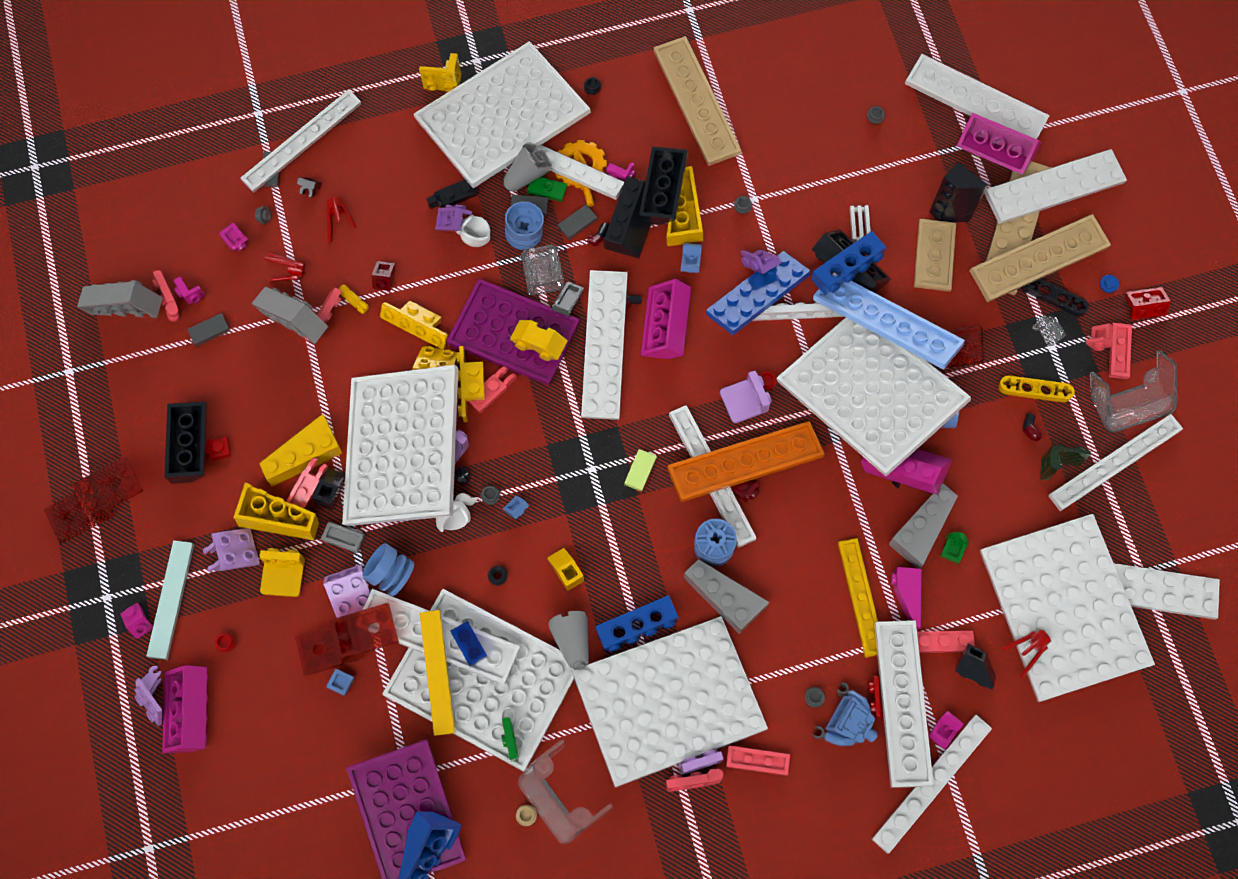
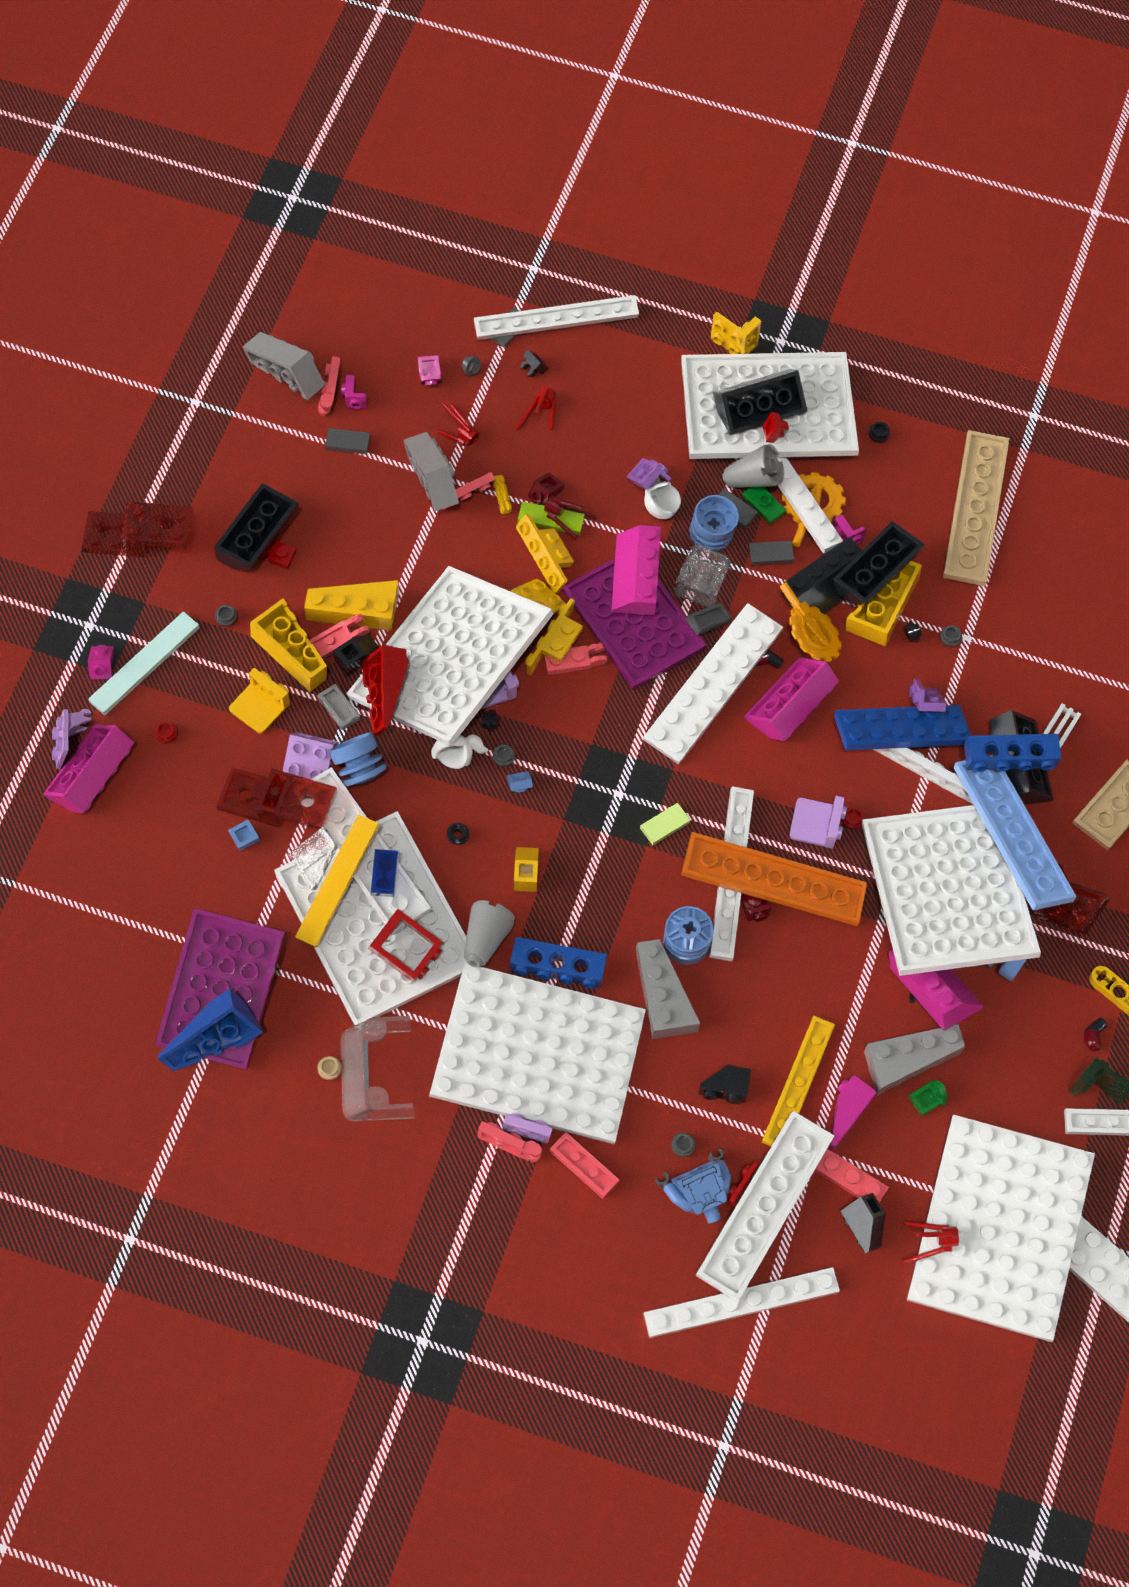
camera: 30 degrees right, 5 degrees down
lavender plate [203,528,260,572] -> none
black hinge [426,179,478,209] -> none
green plate [501,717,519,762] -> none
yellow brick [510,320,568,361] -> none
arm [587,222,609,246] -> none
medium blue bracket [681,243,702,273] -> none
dark pink bracket [928,711,963,749] -> none
none -> dark grey plate [215,605,237,626]
none -> clear wing [288,827,338,890]
none -> red wedge [362,645,409,736]
none -> red window [368,909,443,982]
none -> lime tile [518,502,585,535]
none -> dark red plant [544,495,597,539]
none -> dark pink slope [611,525,661,616]
none -> black slope [698,1065,751,1105]
none -> black slope [713,369,808,435]
none -> red tile [763,412,789,443]
none -> light orange bar [780,582,841,663]
none -> black plate [904,620,922,642]

